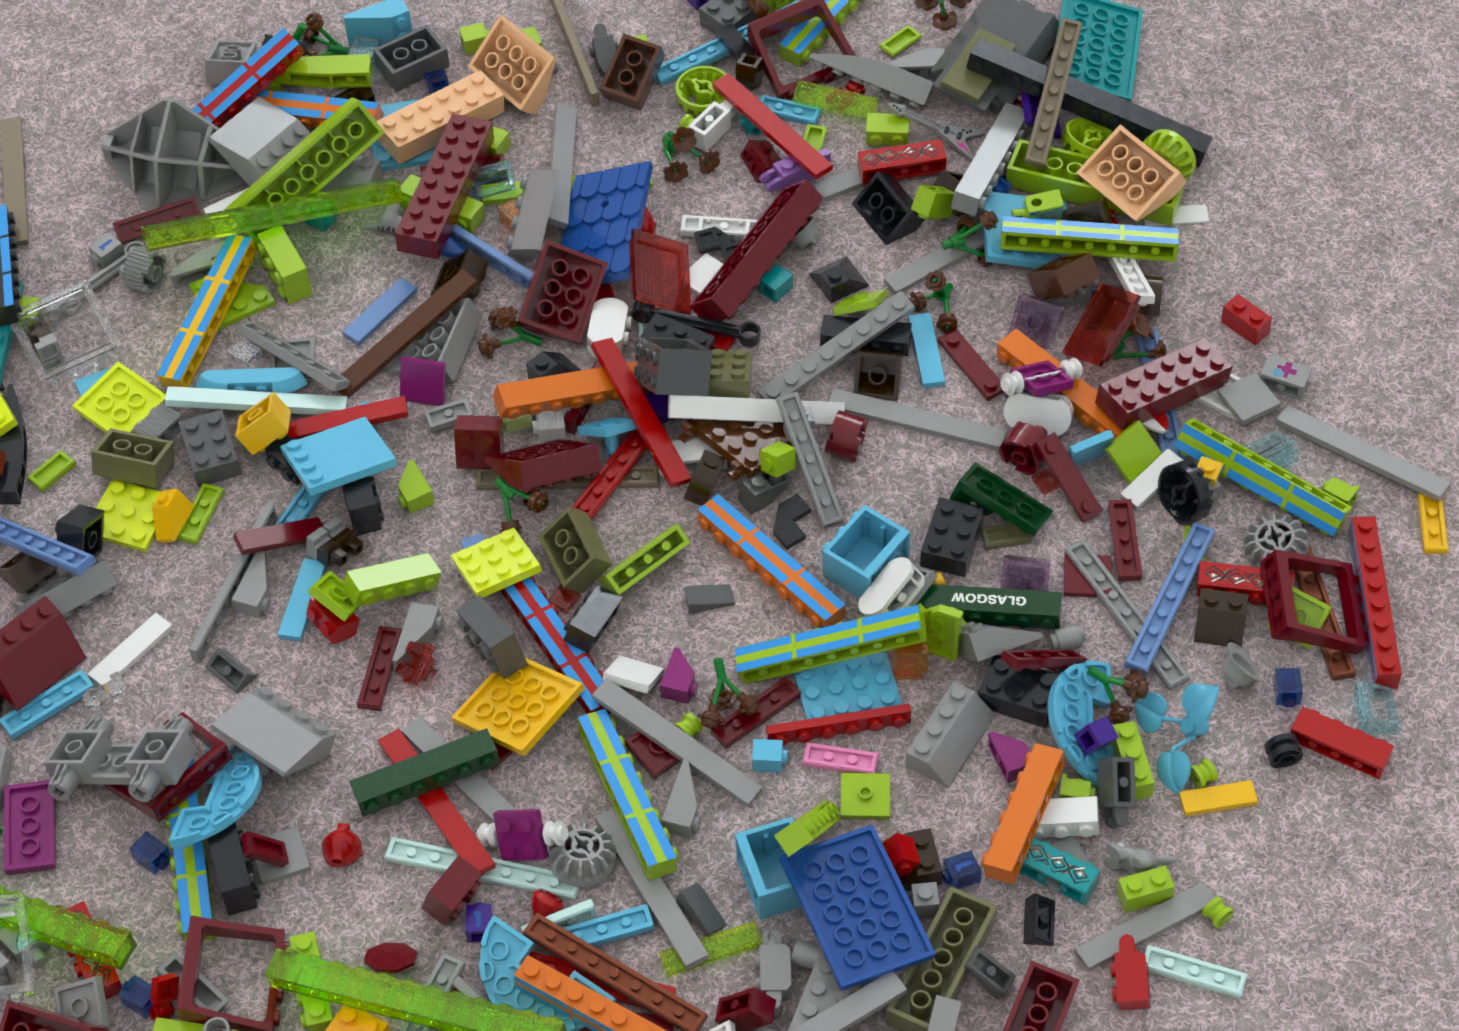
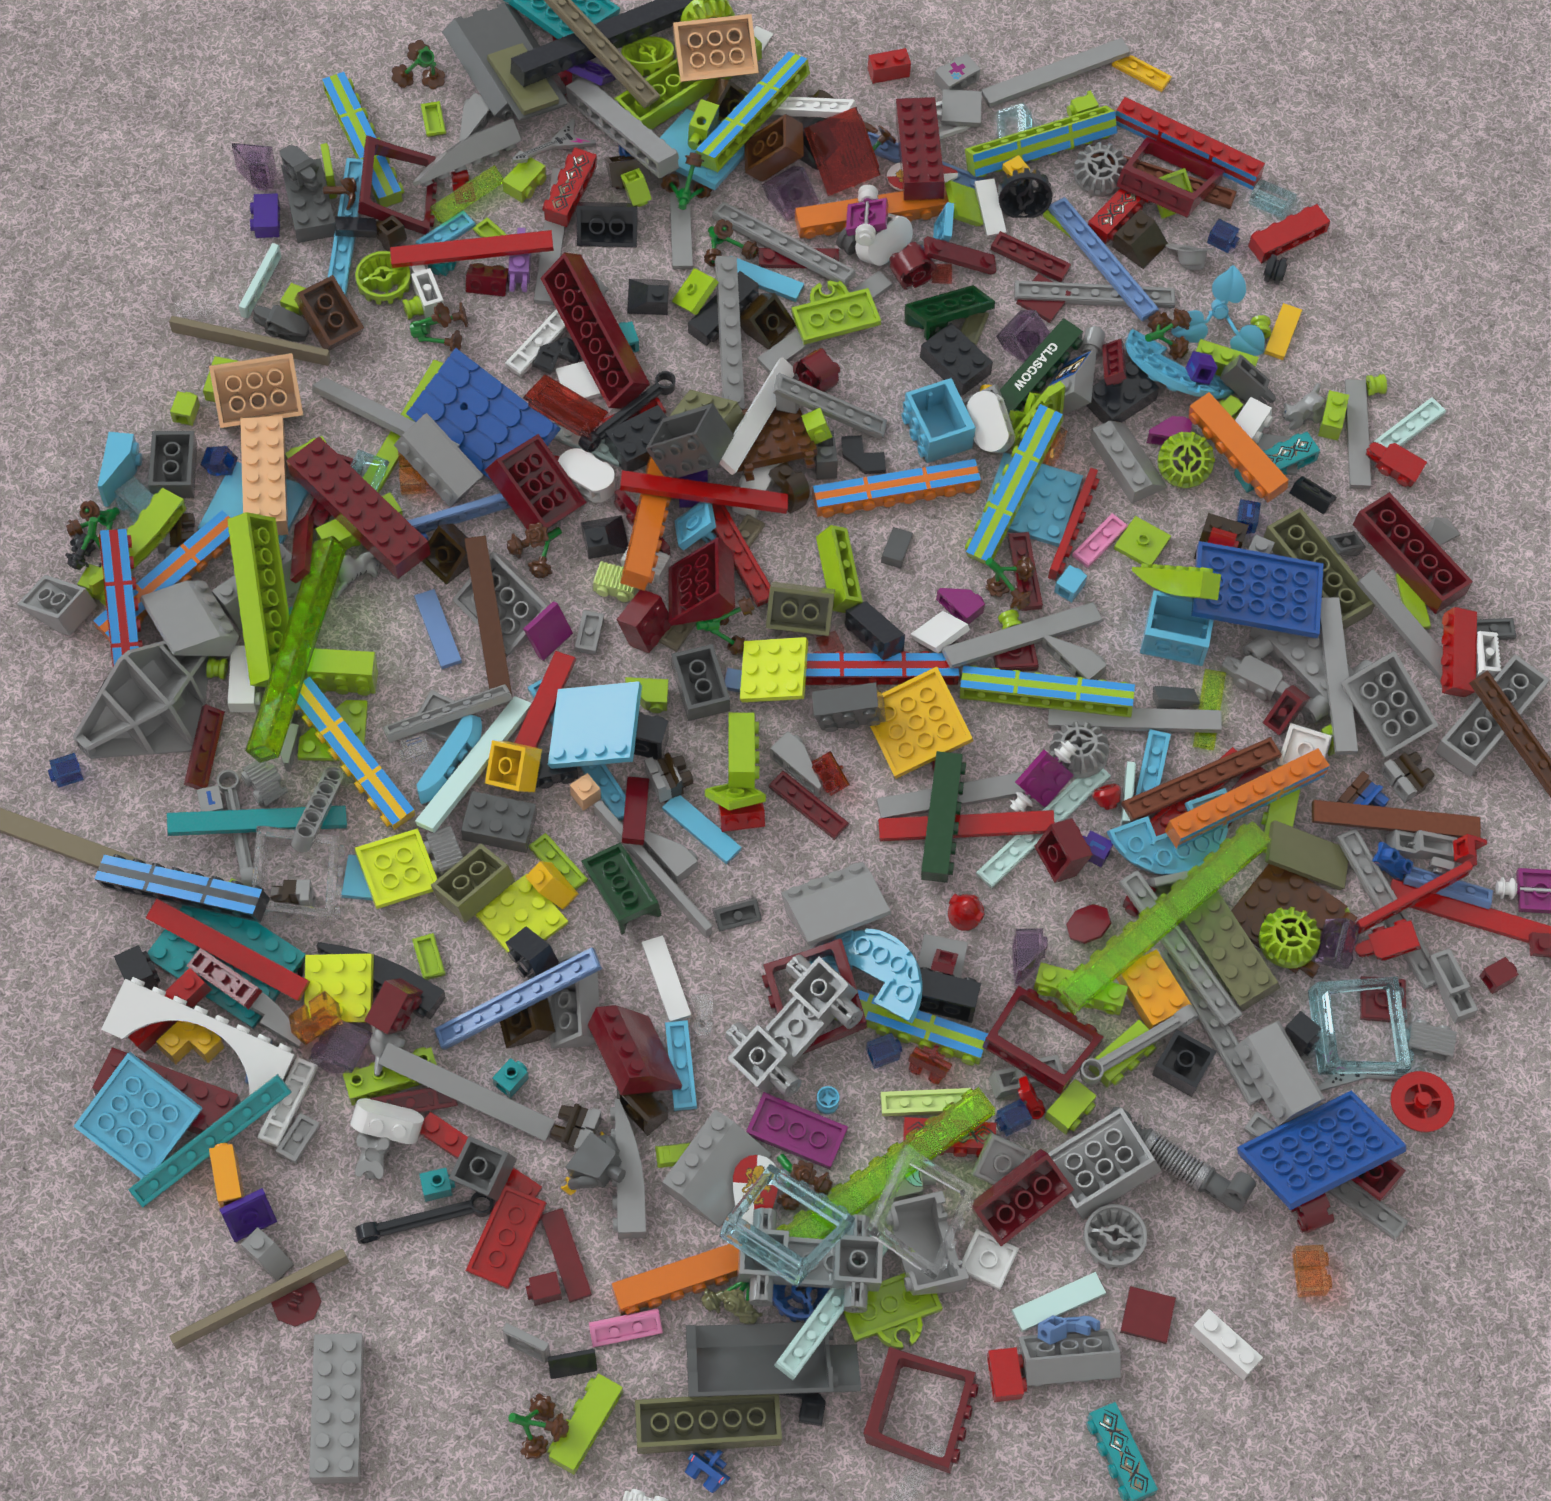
camera: 65 degrees left, 10 degrees up
none -> clear blue brick [48,753,84,788]
none -> teal tile [167,805,347,836]
none -> lime wheel [206,657,228,680]
none -> light aqua tile [239,243,281,319]
none -> dark red tile [290,513,314,584]
none -> light grey beam [291,766,344,852]
none -> light nougat brick [570,773,601,811]
none -> dark green plate [581,842,662,935]
none -> dark grey brick [671,644,730,721]
none -> light grey tile [712,202,856,286]
none -> lime plate [791,281,881,345]
none -> medium azure wheel [816,1086,839,1115]
none -> yellowish green plate [880,1088,974,1116]
none -> clear red hips [908,1044,953,1085]
none -> clear purple slope [1012,928,1048,986]
none -> lime gear [1157,432,1215,489]

